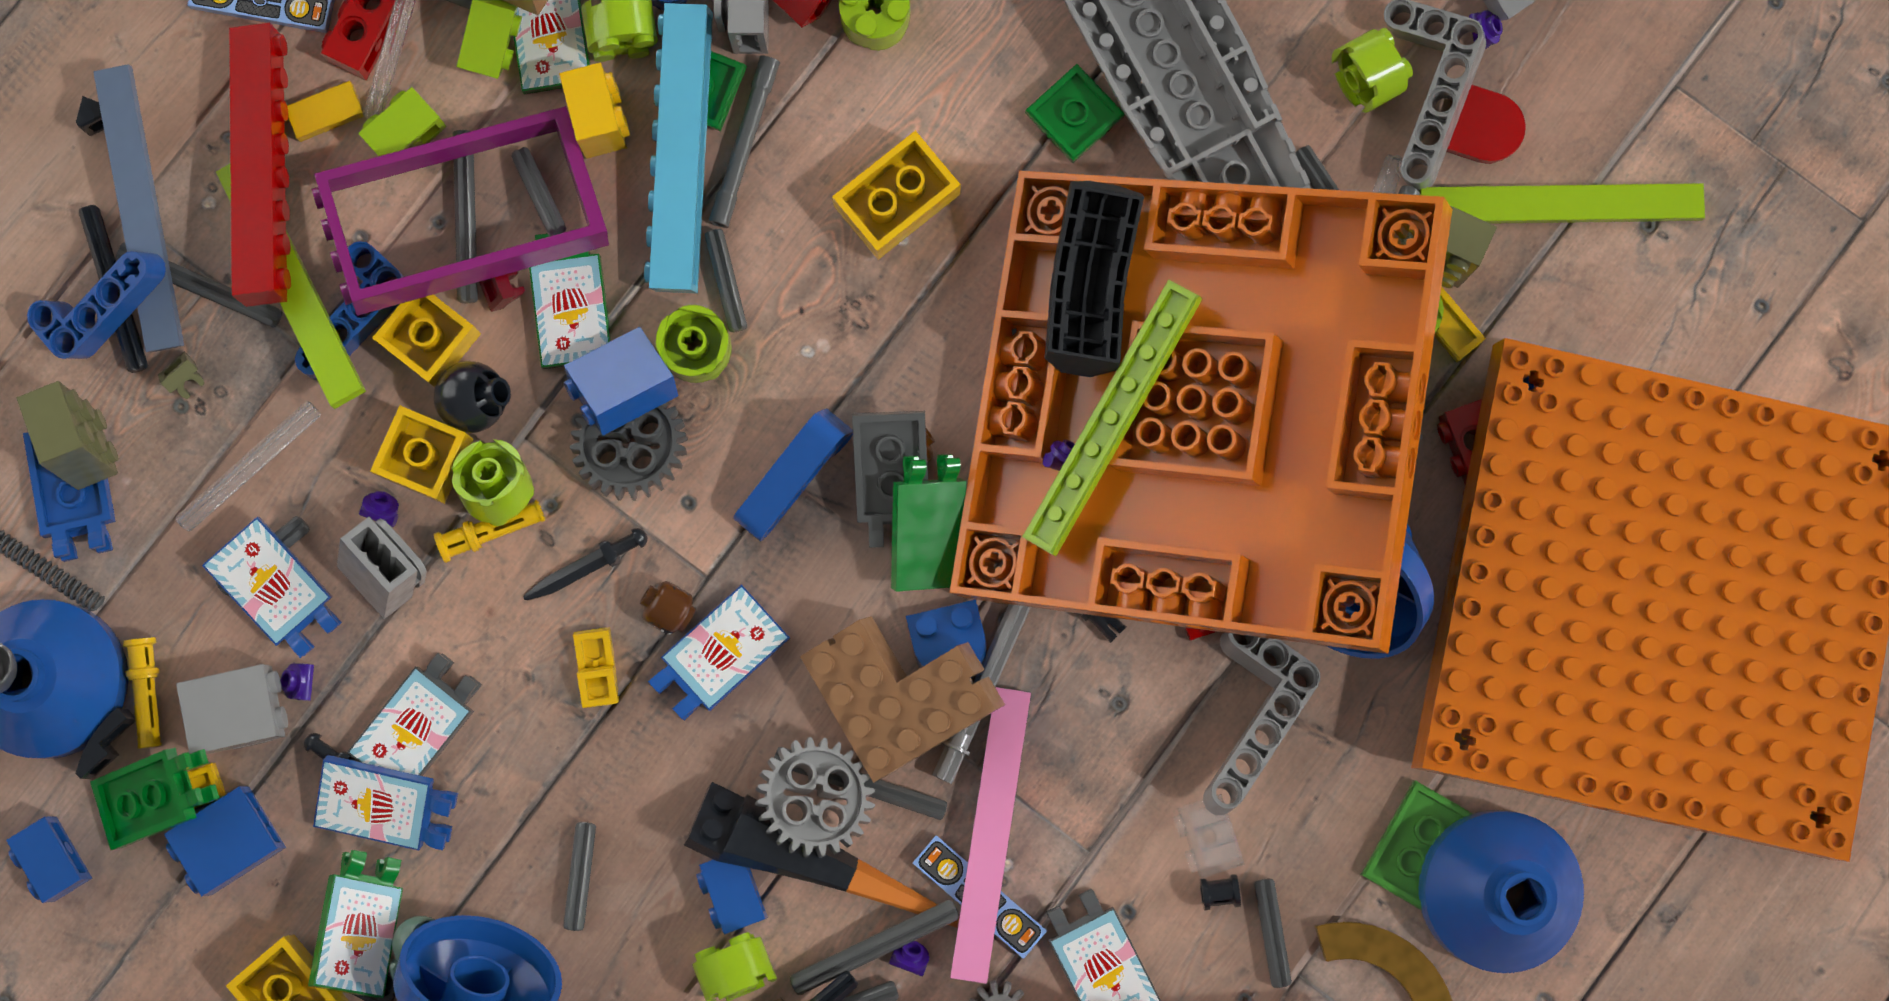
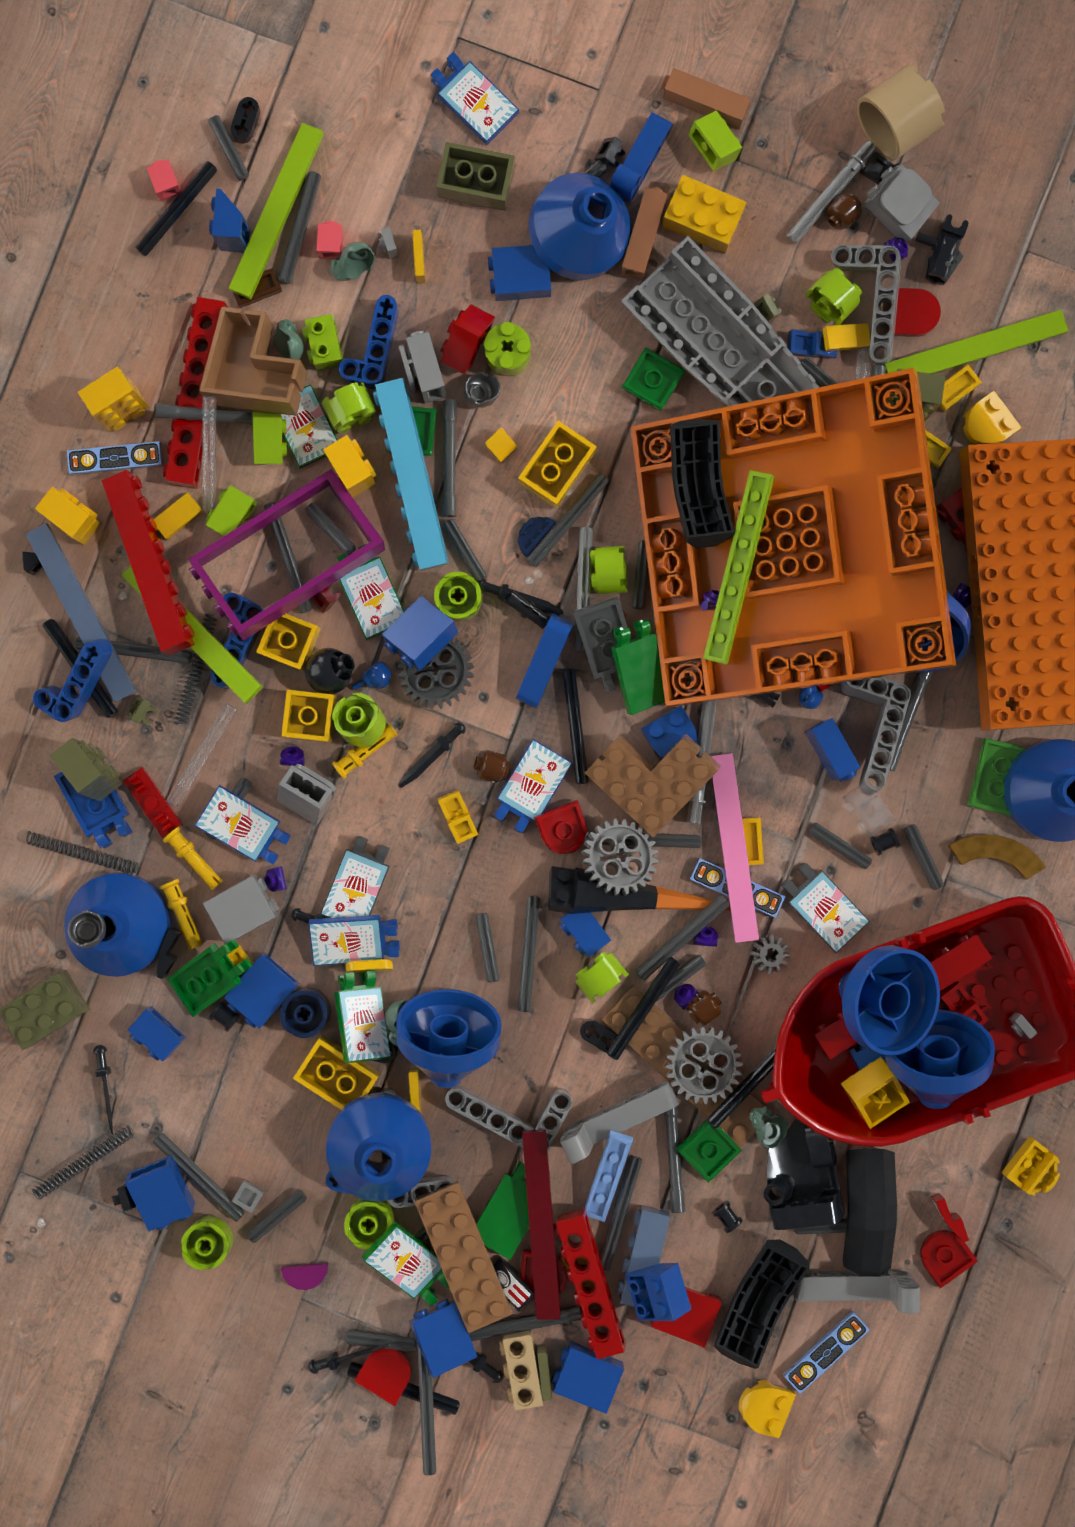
camera: 15 degrees left, 5 degrees up
none -> yellow piece [35,487,101,545]
none -> red plate [123,767,183,838]
none -> yellow pin [162,827,223,891]
none -> dark grey piece [174,613,218,725]
none -> black bush [209,1001,240,1032]
none -> dark blue brick [280,988,331,1038]
none -> yellow tile [346,959,393,974]
none -> blue piece [352,662,392,690]
none -> flat silver hair [464,371,501,408]
none -> black sword [478,579,563,614]
none -> yellow slope [484,428,518,463]
none -> black pin [505,590,550,629]
none -> dark blue tile [518,517,556,558]
none -> dark grey axle [518,896,540,1012]
none -> dark grey axle [527,473,608,567]
none -> red tile [533,800,587,854]
none -> black axle [563,669,588,784]
none -> light grey axle [573,527,593,652]
none -> lime brick [590,546,628,594]
none -> dark grey axle [632,540,648,610]
none -> yellow tile [742,818,764,865]
none -> olive tile [754,294,782,323]
none -> blue slope [787,329,837,358]
none -> blue piece [799,686,823,709]
none -> blue brick [805,718,861,782]
none -> dark grey axle [809,823,872,869]
none -> yellow tile [822,323,871,352]
none -> dark grey piece [882,672,933,772]
none -> black piece [915,214,969,285]
none -> yellow tile [939,365,982,412]
none -> dark purple plate [952,583,971,608]
none -> yellow slope [963,391,1022,445]

